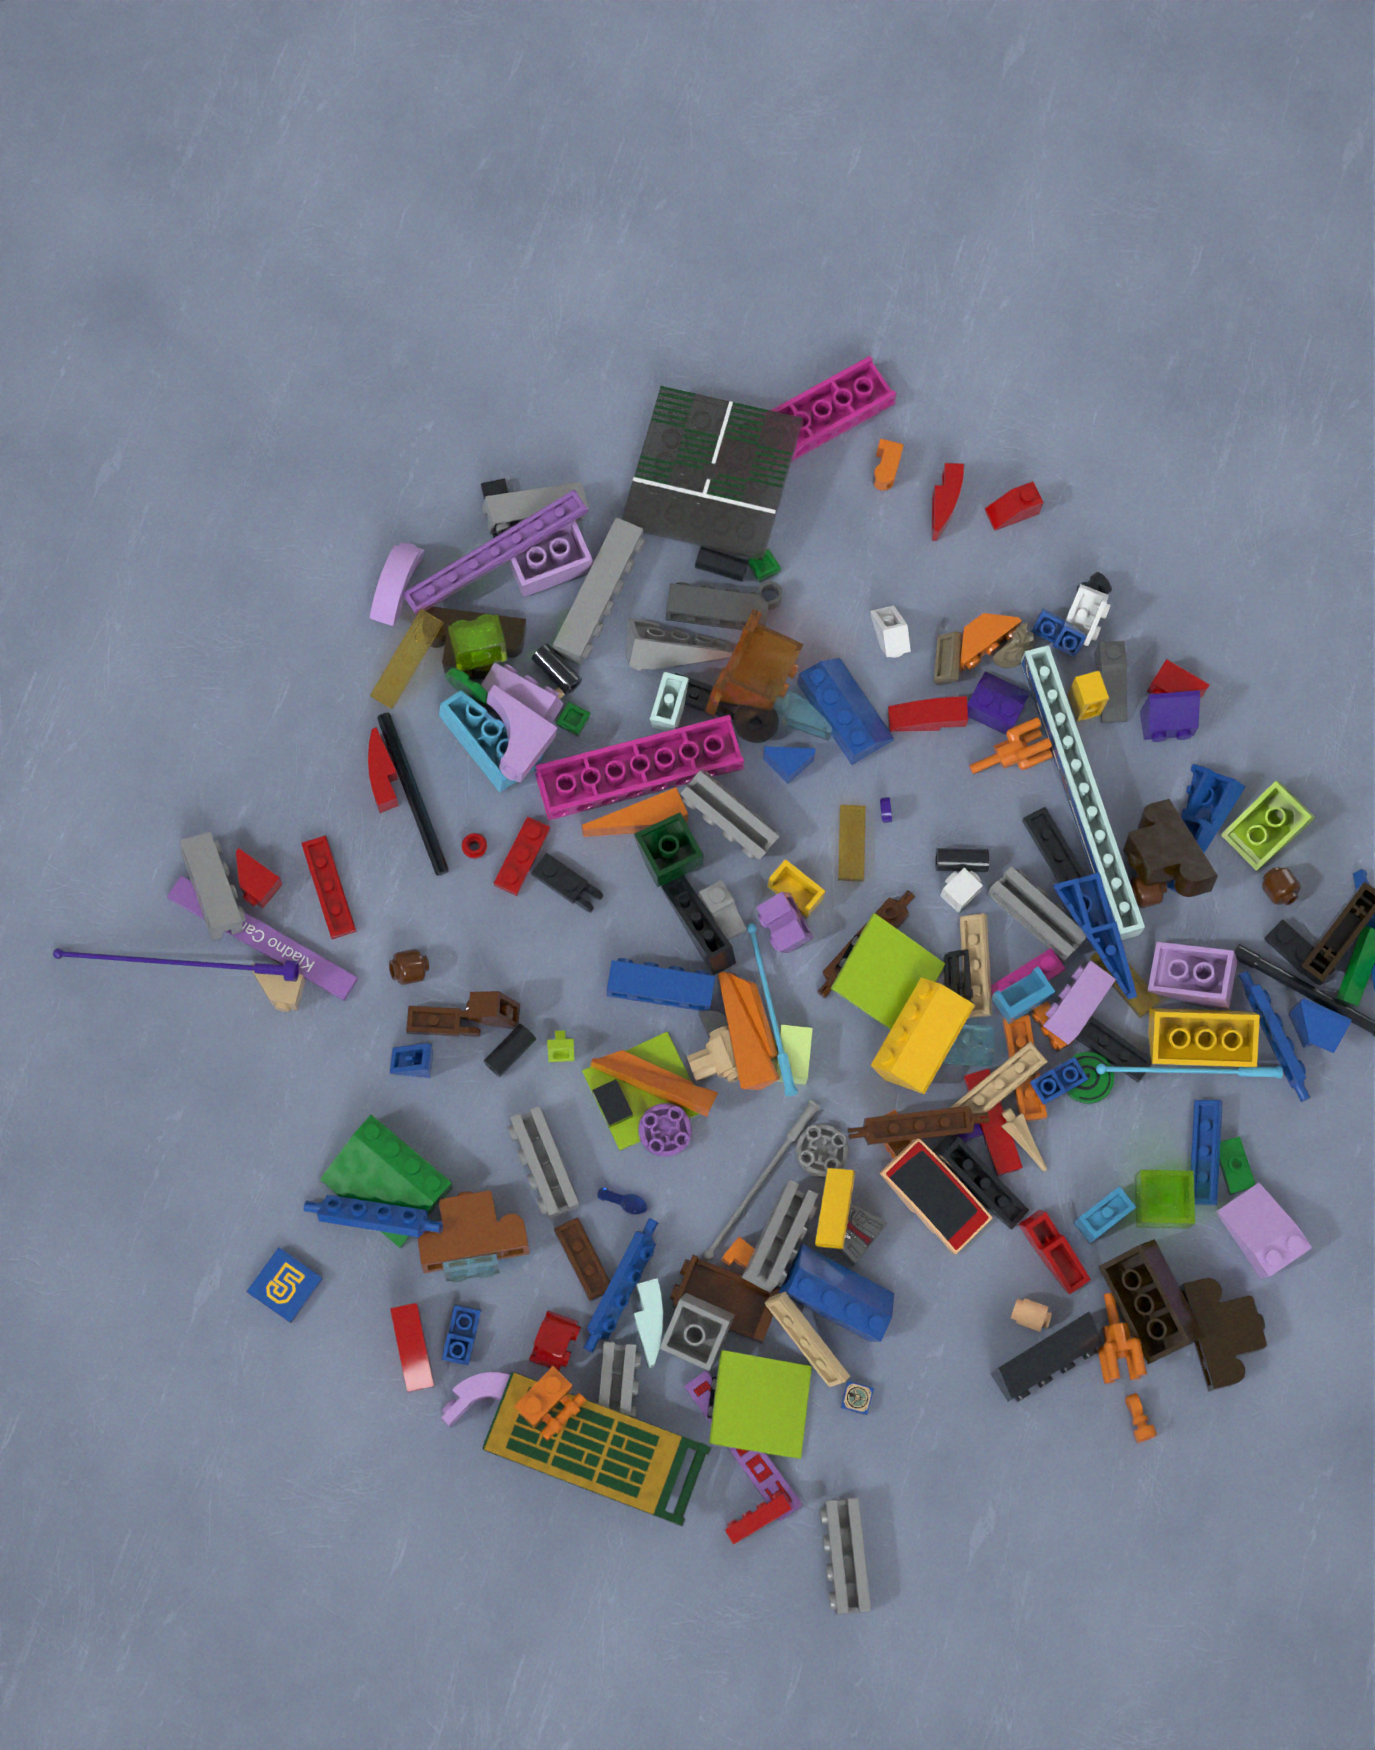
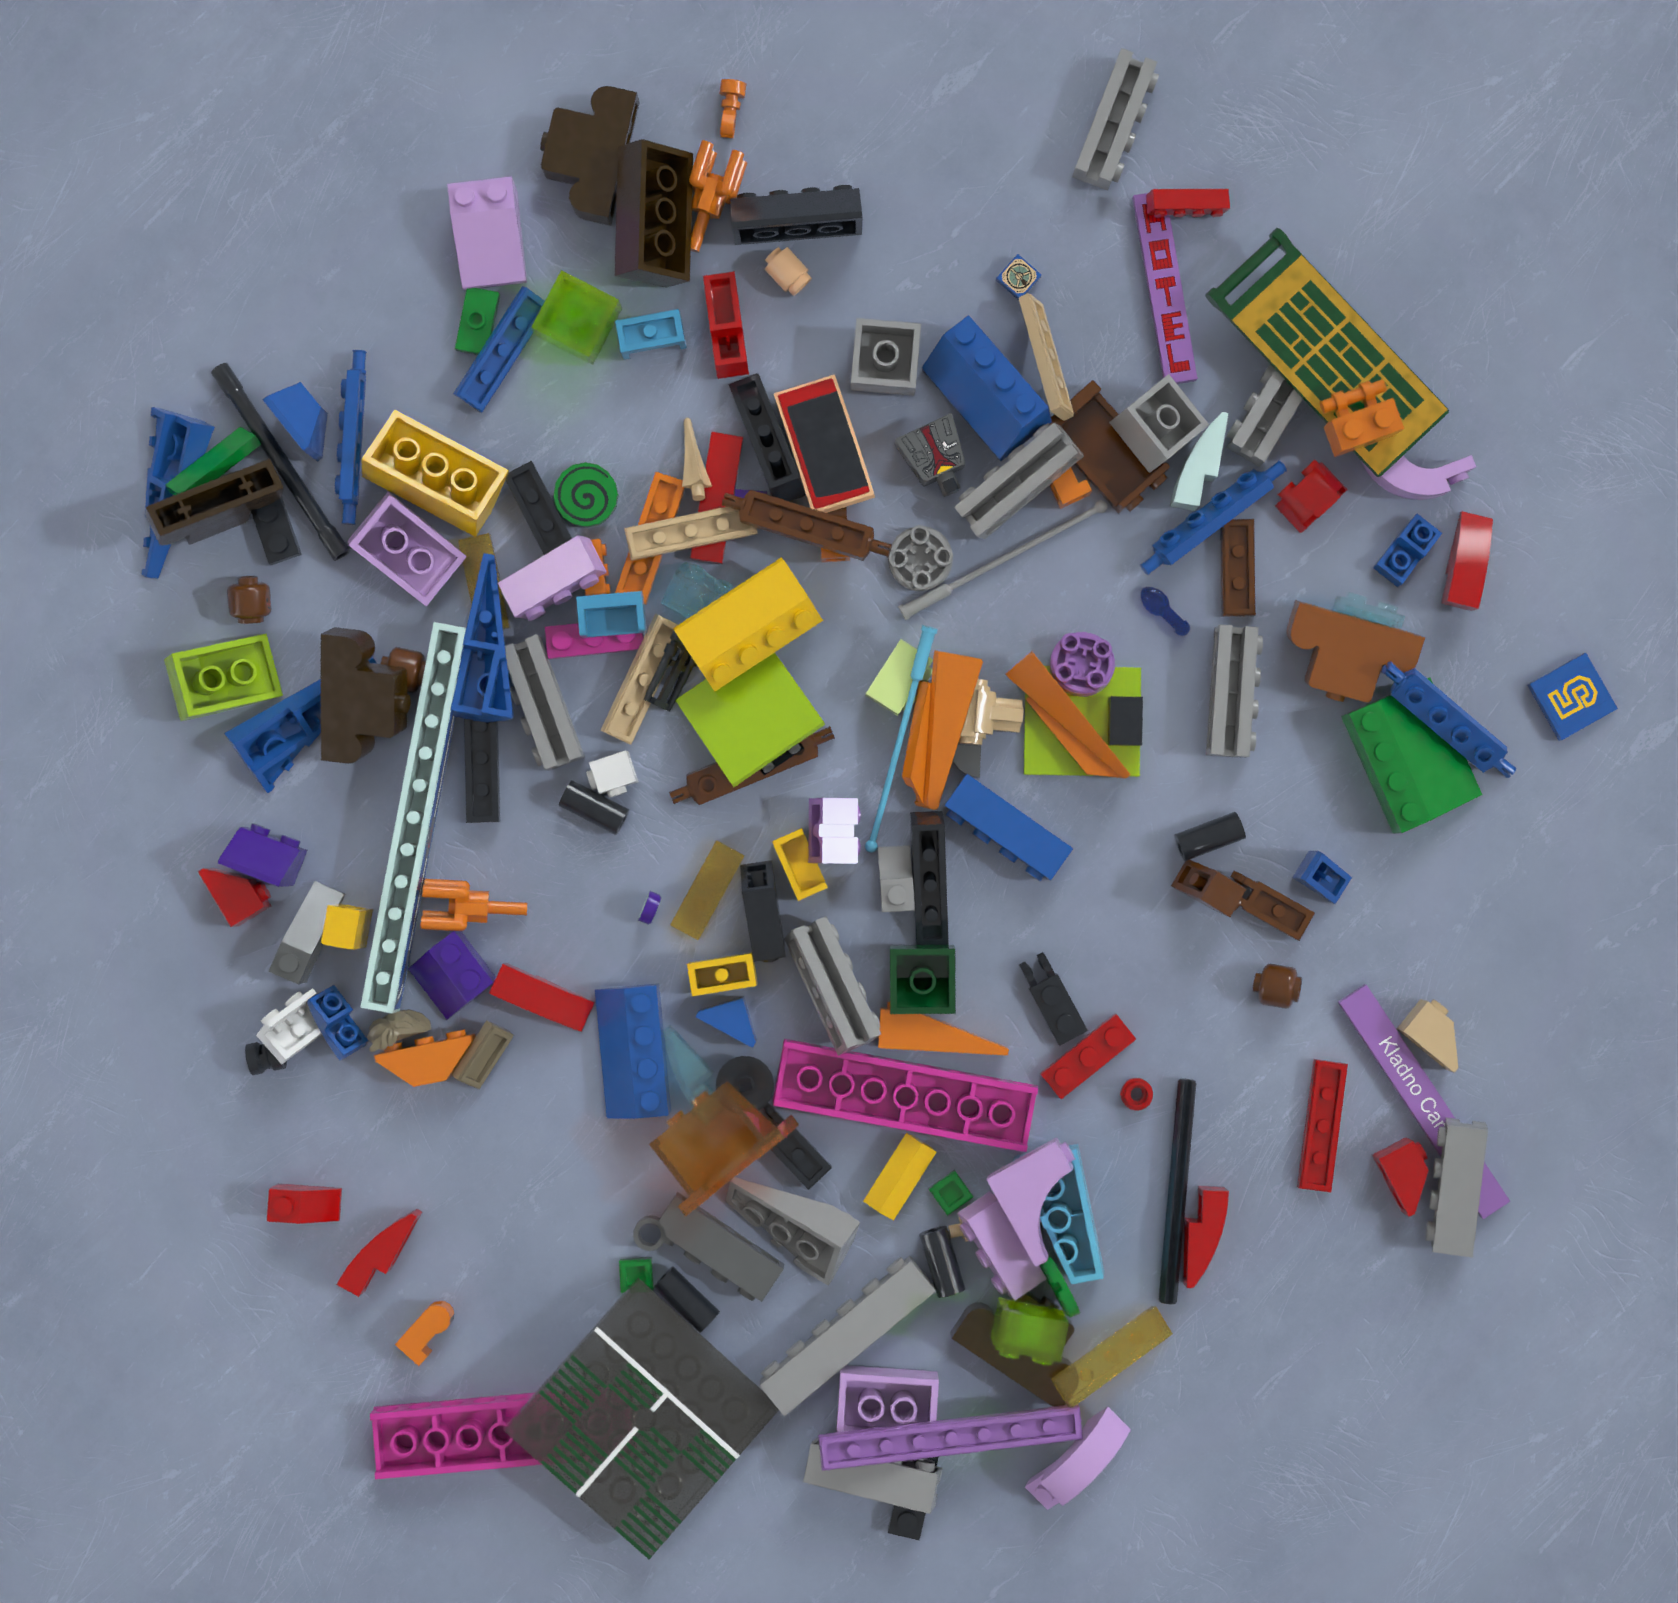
camera: 145 degrees left, 15 degrees up
dark purple piece [53,948,299,982] -> none
lime tile [547,1030,574,1062] -> none
light aqua slope [650,672,689,731] -> none
lime piece [707,1350,812,1459] -> none
yellow tile [815,1168,855,1249] -> none
white slope [870,605,911,657] -> none
blue slope [1030,1057,1088,1105] -> none
medium azure piece [1096,1064,1283,1079] -> none
none -> yellow brick [687,952,758,996]
none -> black slope [740,860,786,963]
none -> light grey brick [851,318,921,396]
none -> yellow piece [863,1133,937,1221]

